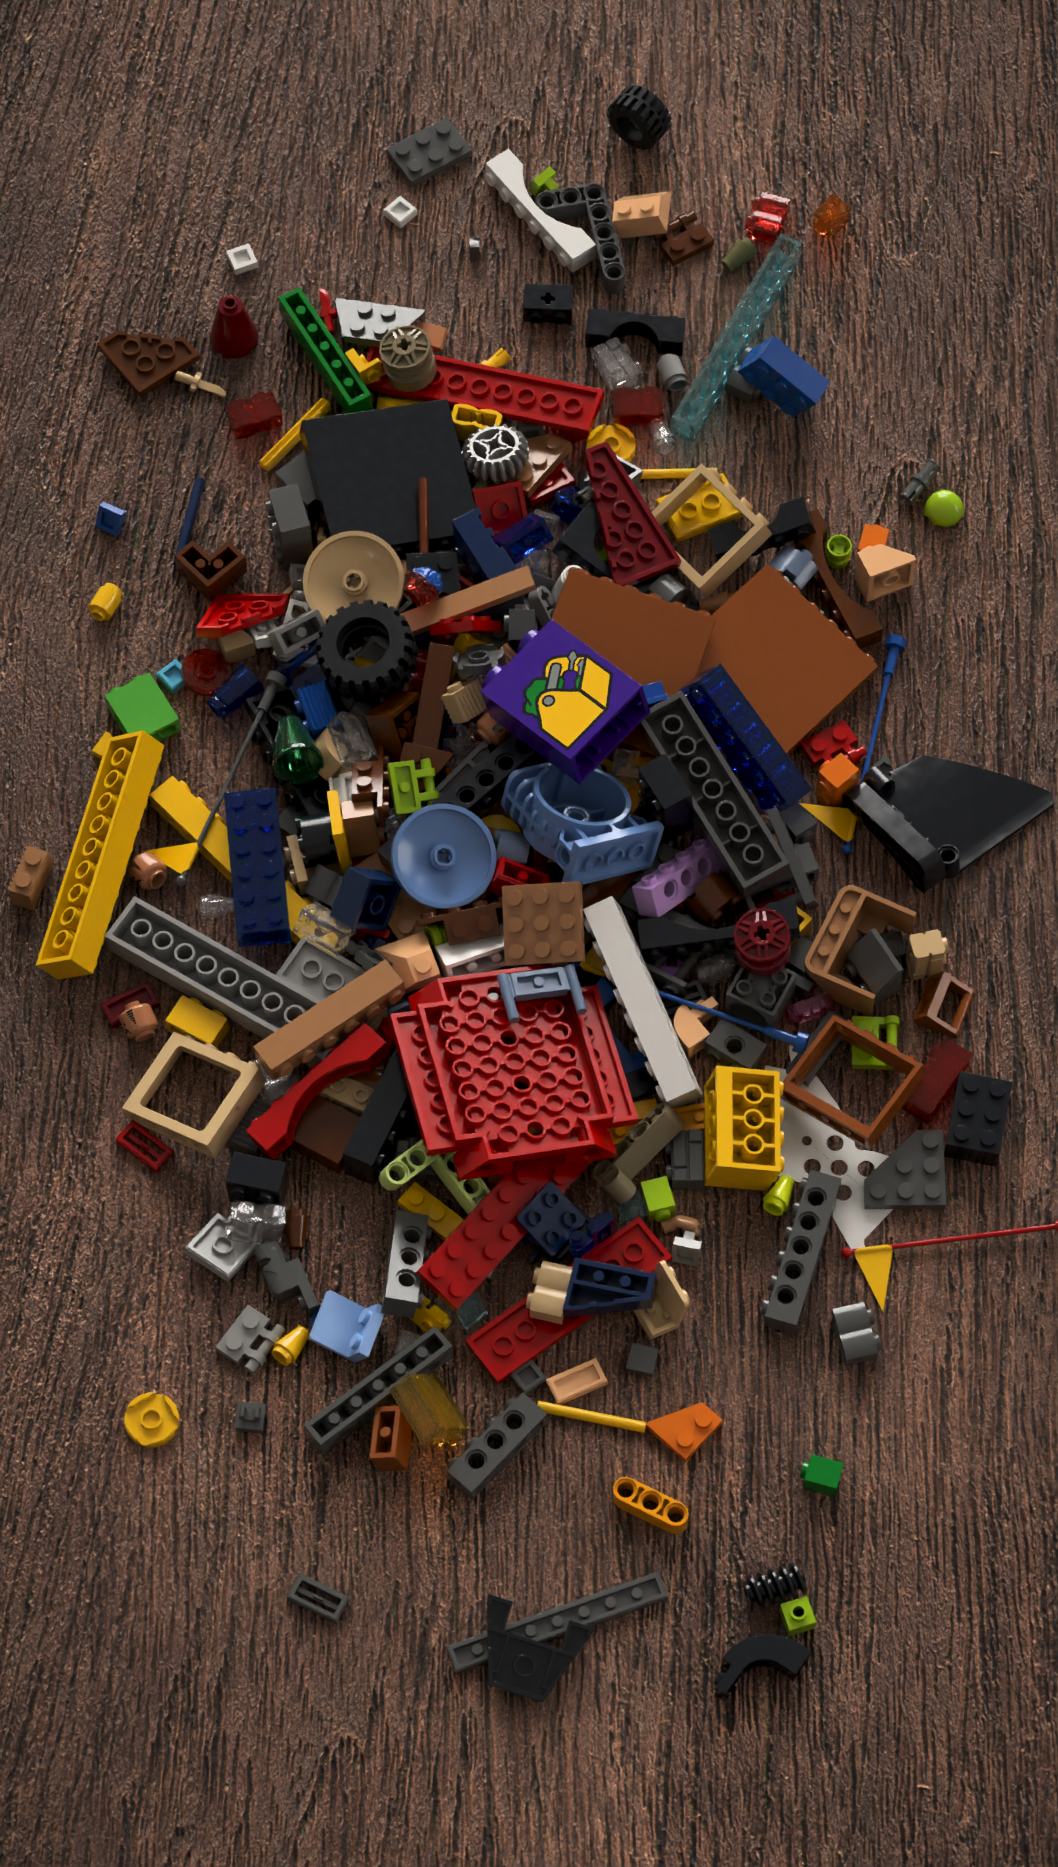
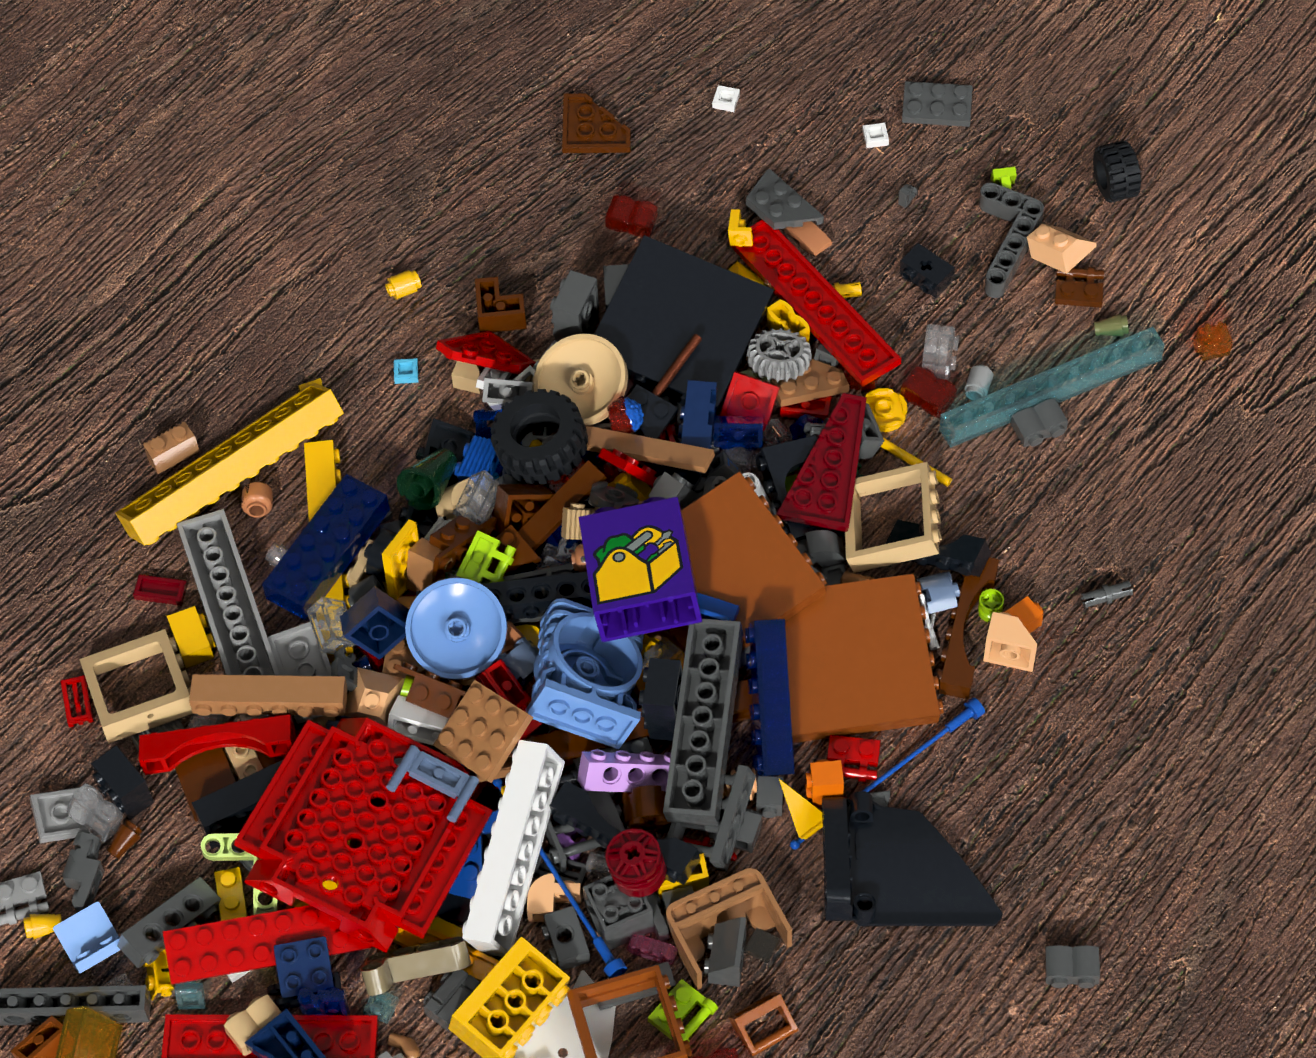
camera: 40 degrees right, 5 degrees down
blue tile [95,502,126,536] -> none
bright green brick [104,672,181,742] -> none
nougat head [119,1001,158,1042] -> none
dark grey piece [142,671,288,886] -> none
dark blue bar [173,477,205,567] -> none
tan piece [175,371,226,397] -> none
clear red tile [180,648,232,696] -> none
clear blue plant [206,664,264,720] -> none
dark red cone [210,295,259,359] -> none
yellow axle [260,398,331,472] -> none
green brick [278,287,372,414] -> none
red piece [318,289,338,335] -> none
dark tan wheel [379,325,437,392] -> none
white arch [485,149,596,273] -> none
black arch [585,308,686,356] -> none
lime brick [640,1176,675,1222] -> none
clear cone [649,418,677,456] -> none
yellow tile [655,473,744,543] -> none
blue brick [737,336,830,417] -> none
clear red brick [745,191,791,246] -> none
tan brick [905,929,949,980] -> none
lime hair [924,490,964,528] -> none

